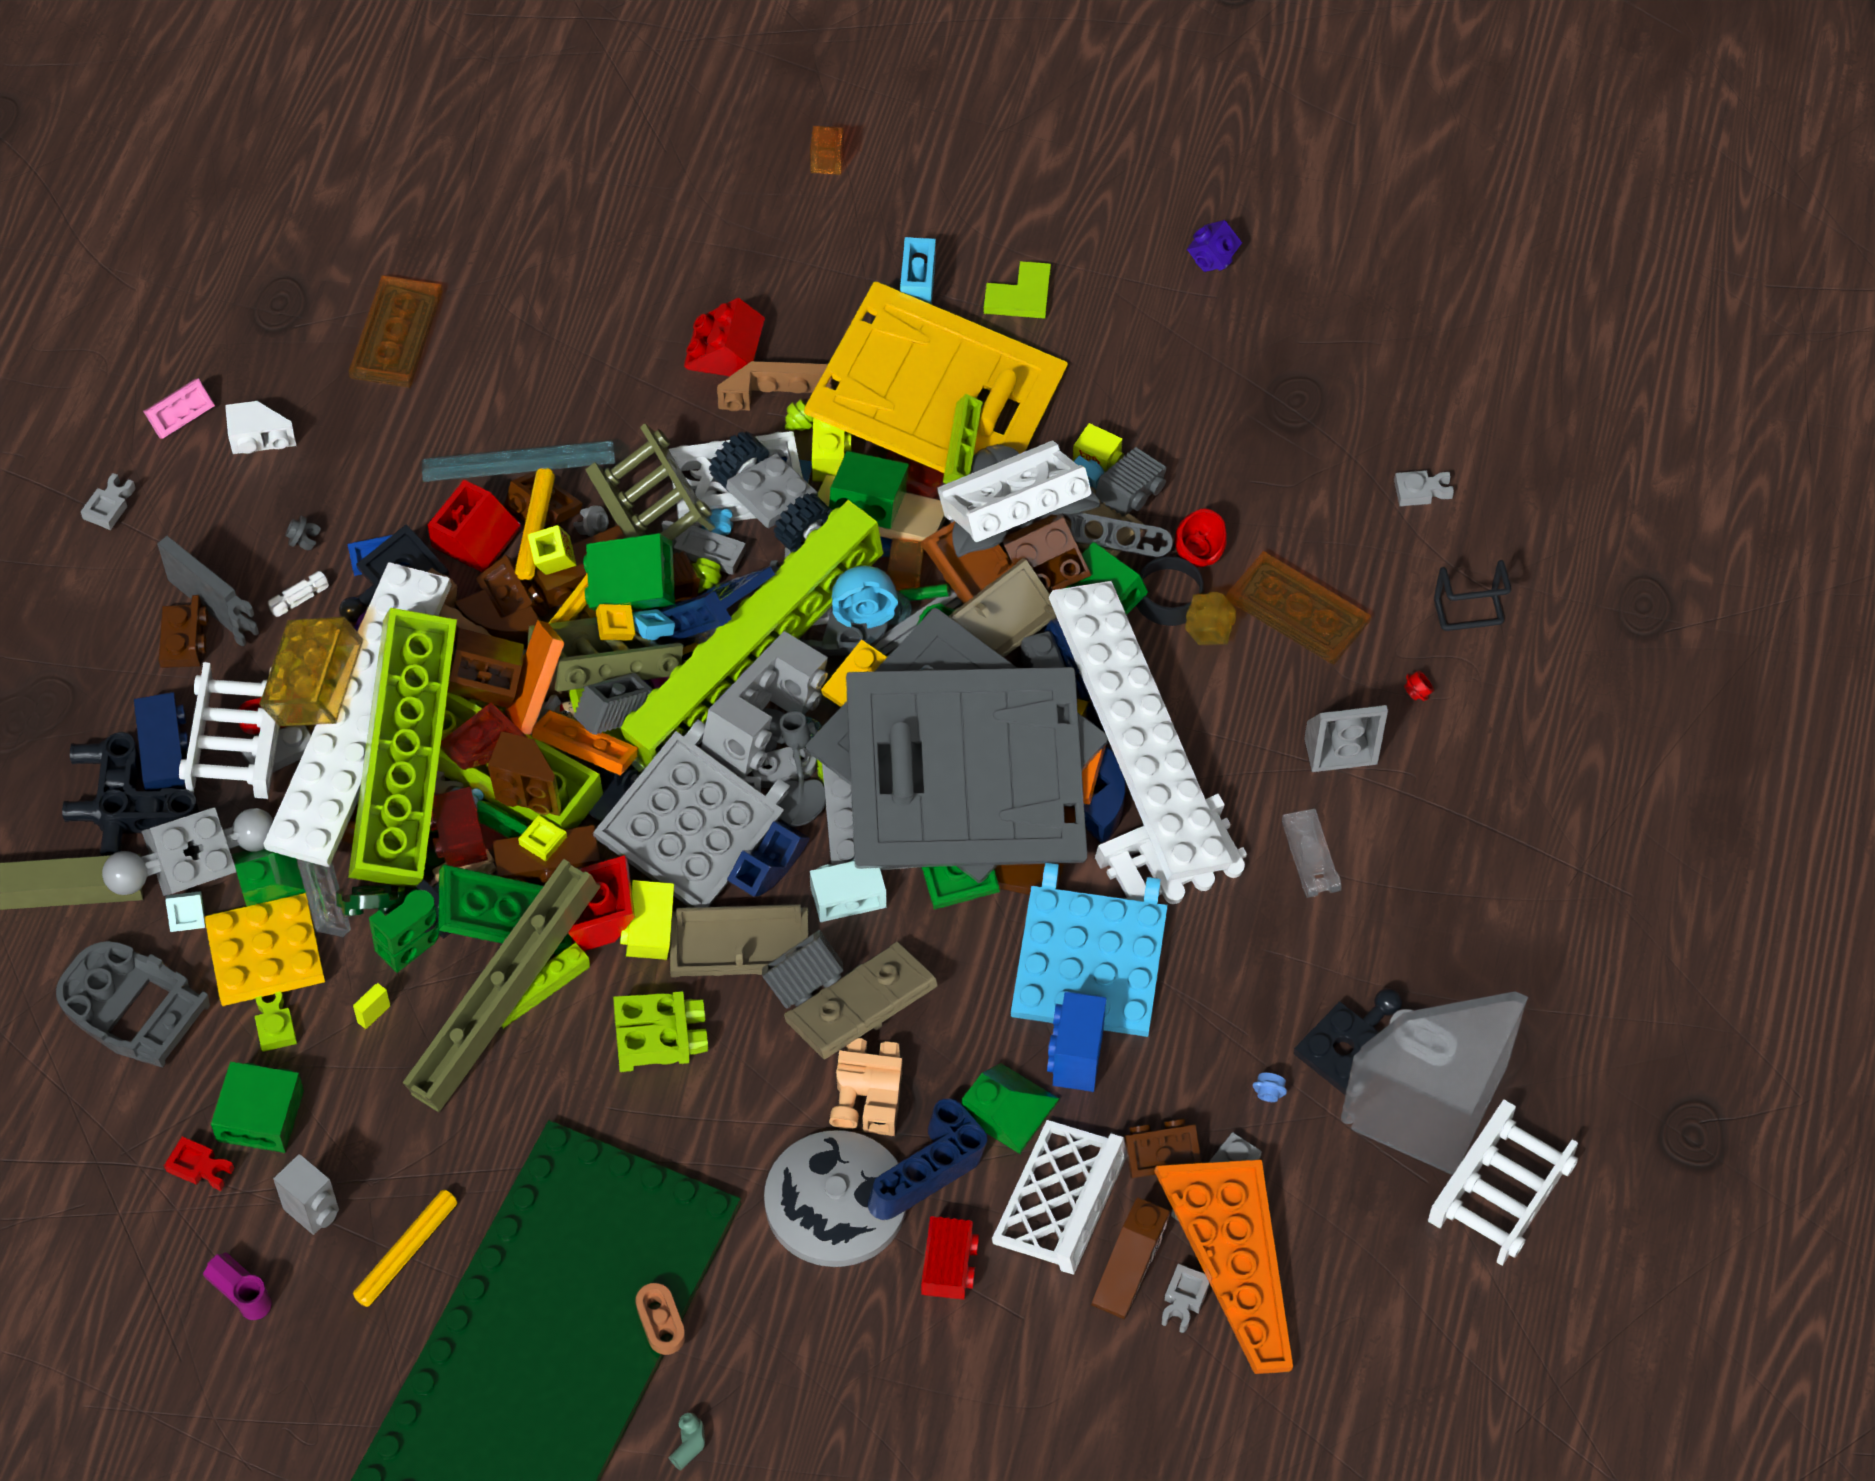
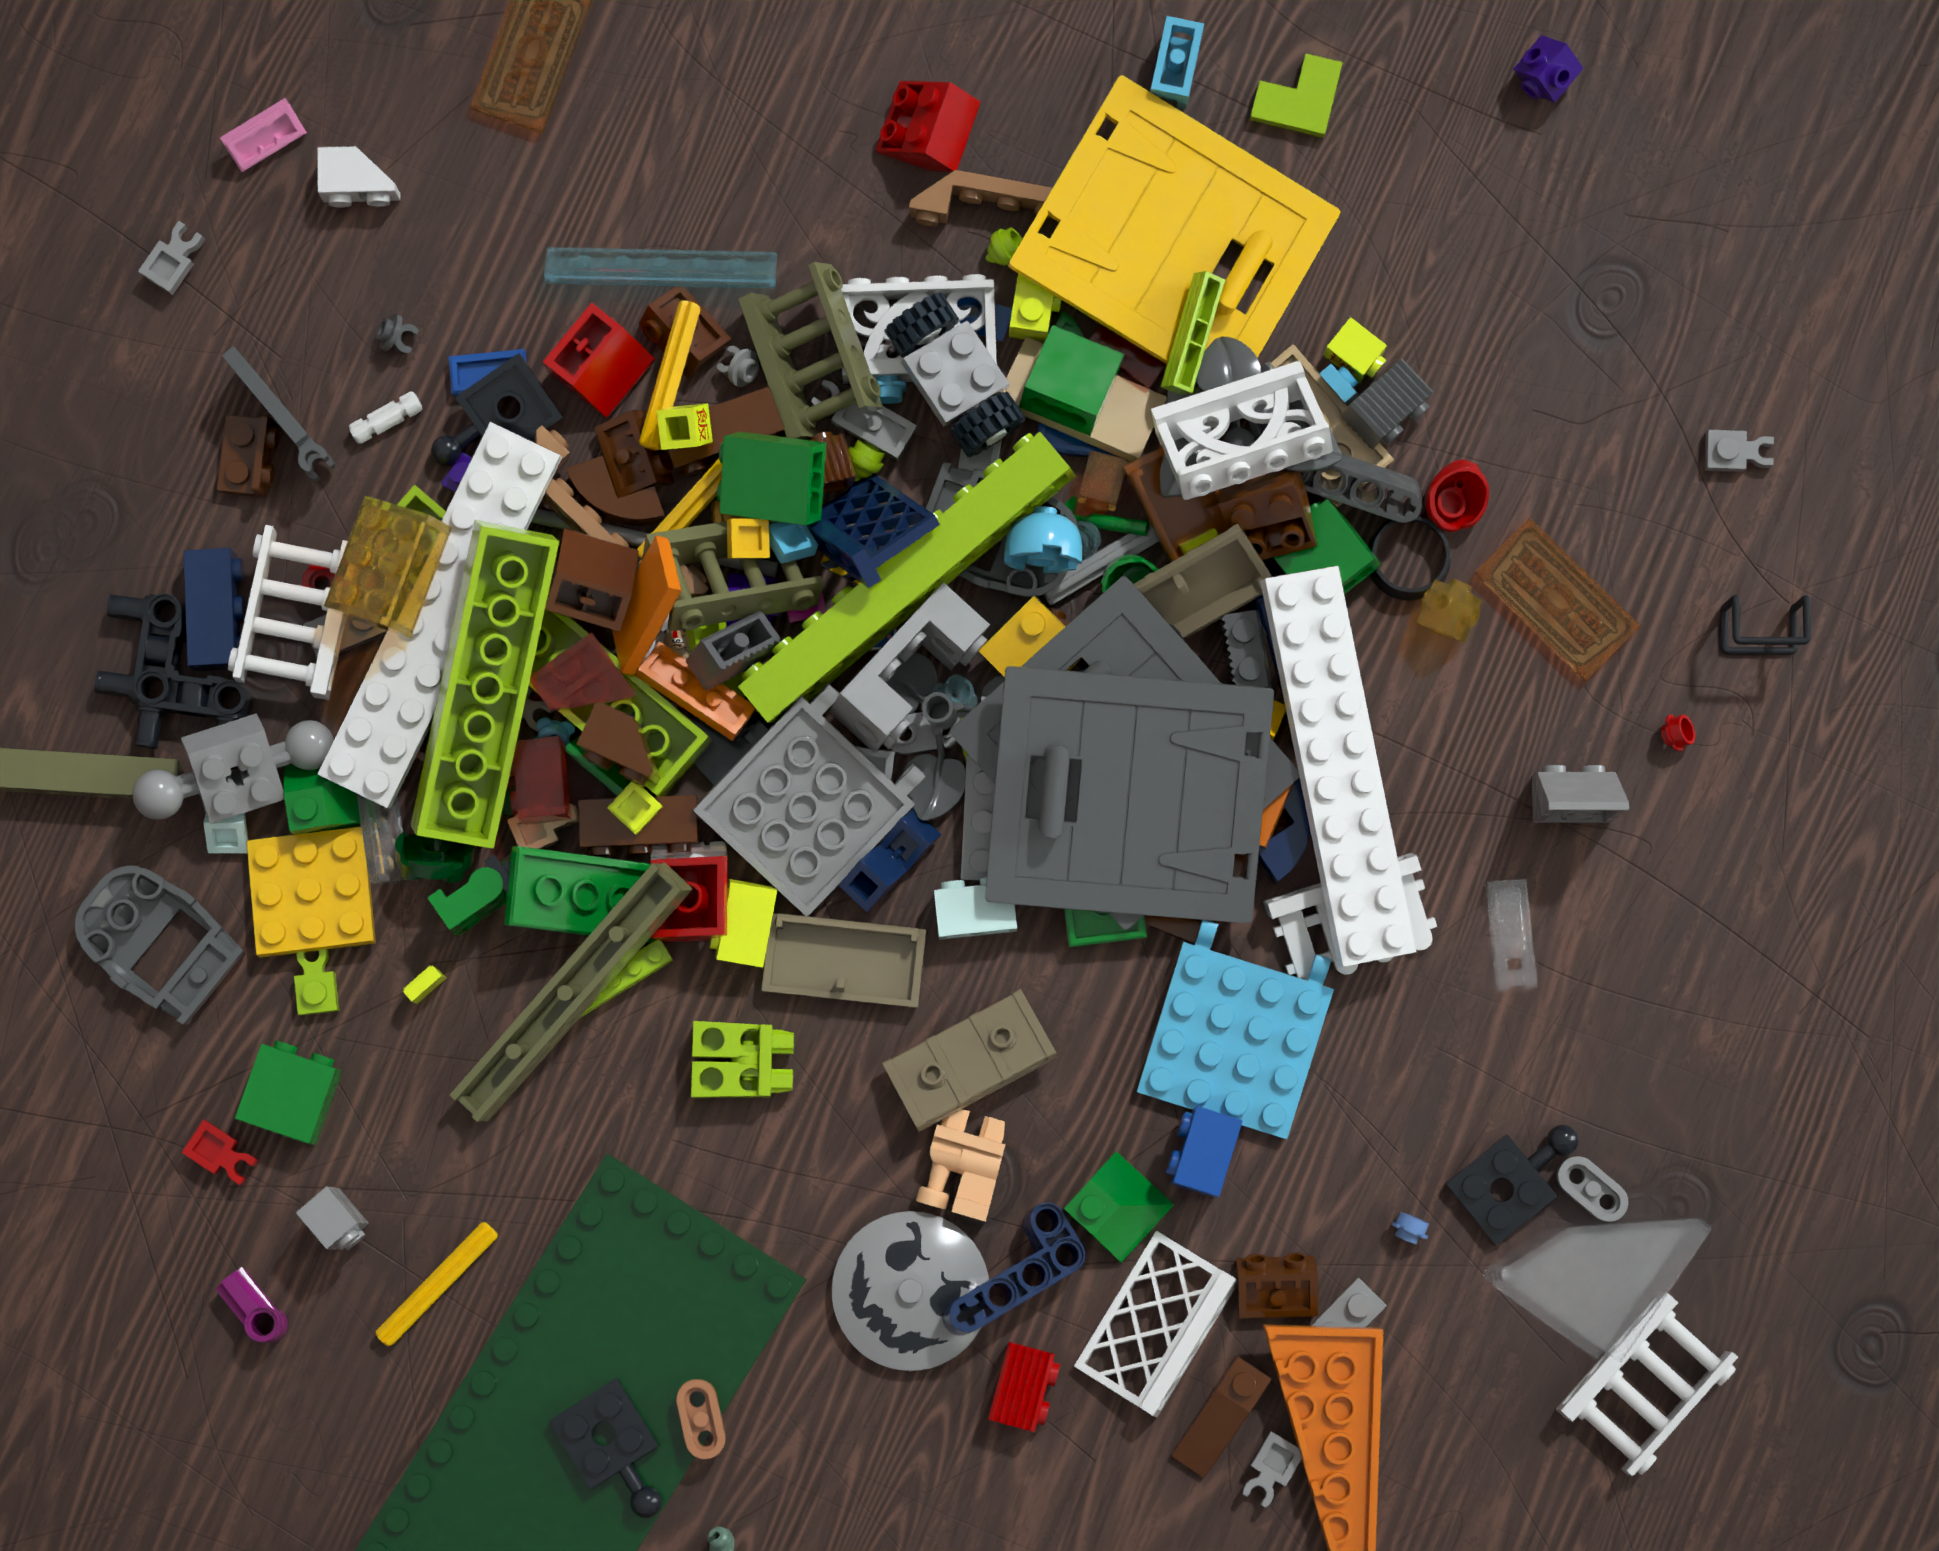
camera: 10 degrees right, 25 degrees up
dark grey brick [762,930,843,1009] -> none
none -> black plate [549,1378,662,1518]

